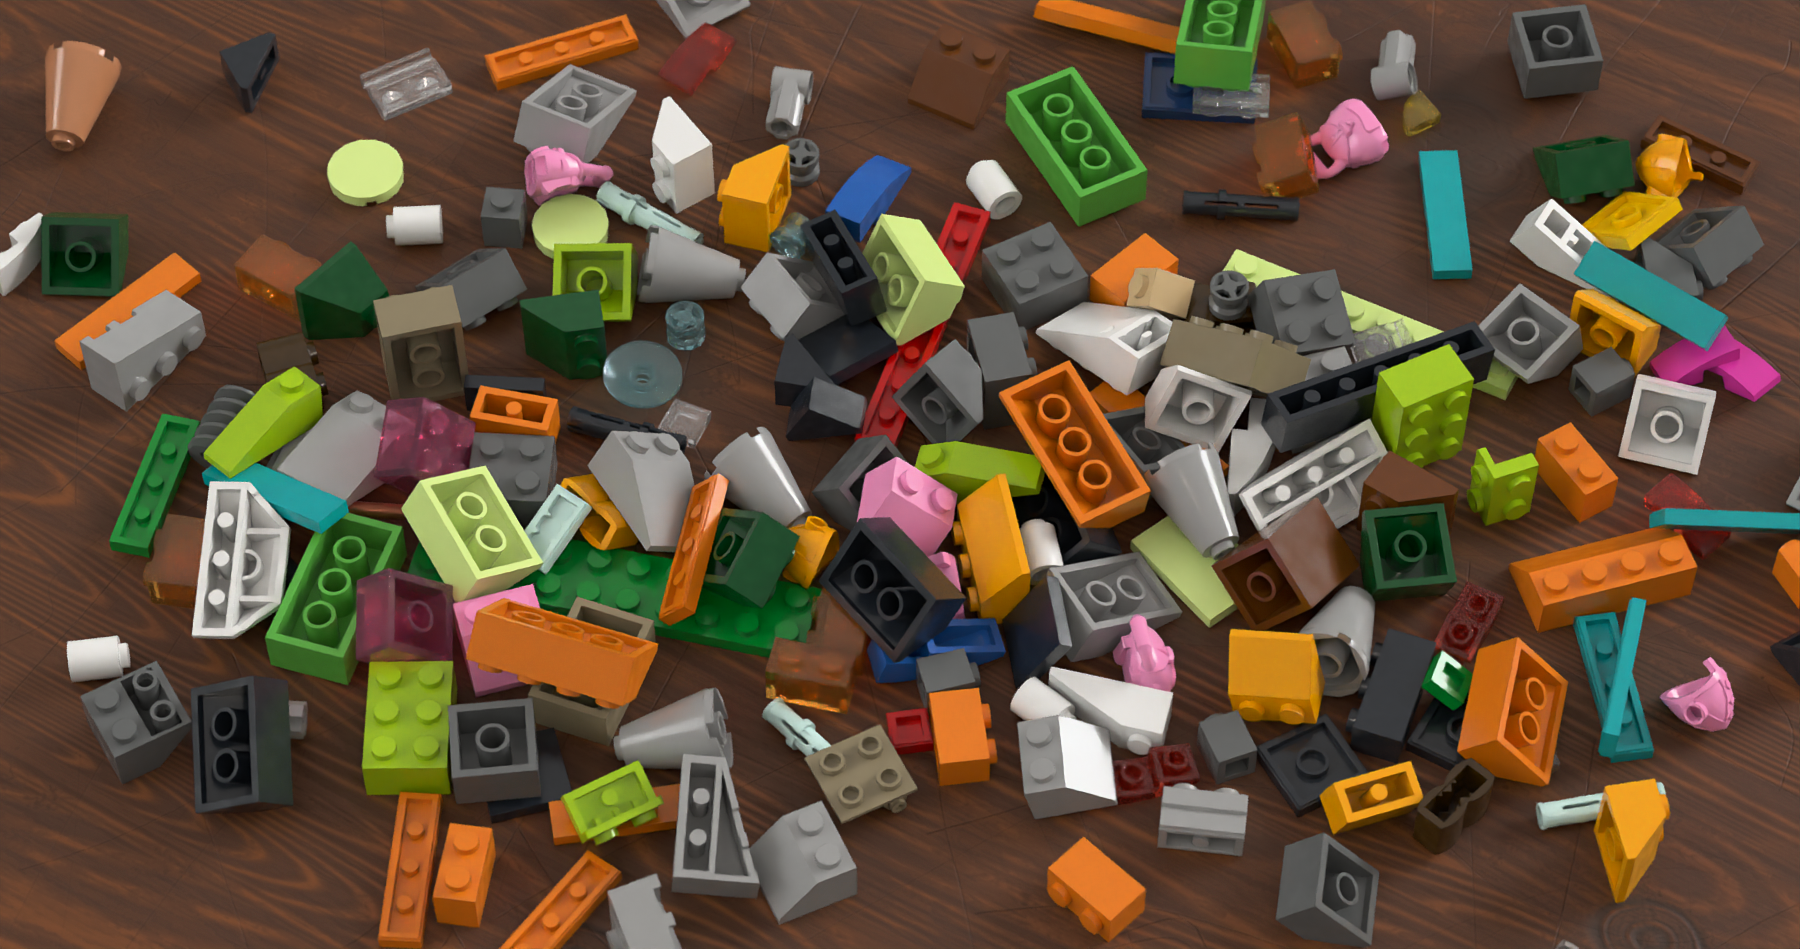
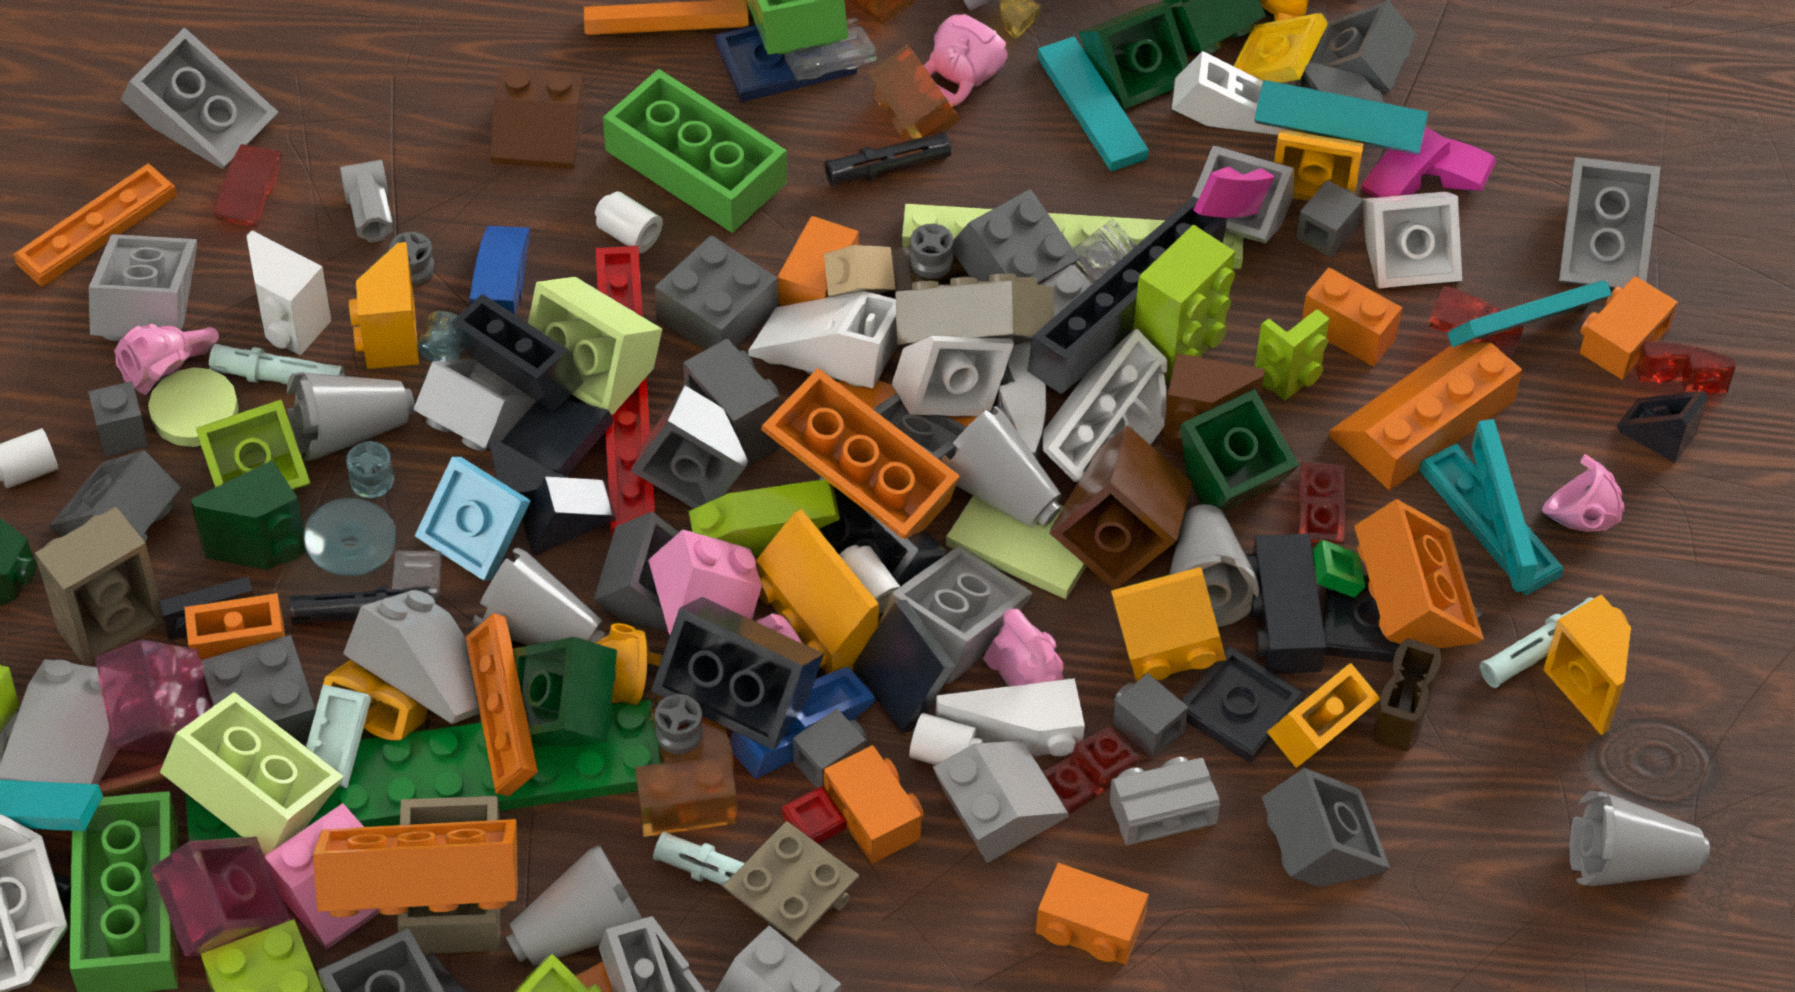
camera: 25 degrees left, 0 degrees up
none -> medium azure plate [415,457,530,581]
none -> dark grey wheel [655,694,703,754]
none -> dark green slope [1079,3,1189,109]
none -> dark pink slope [1193,166,1275,218]

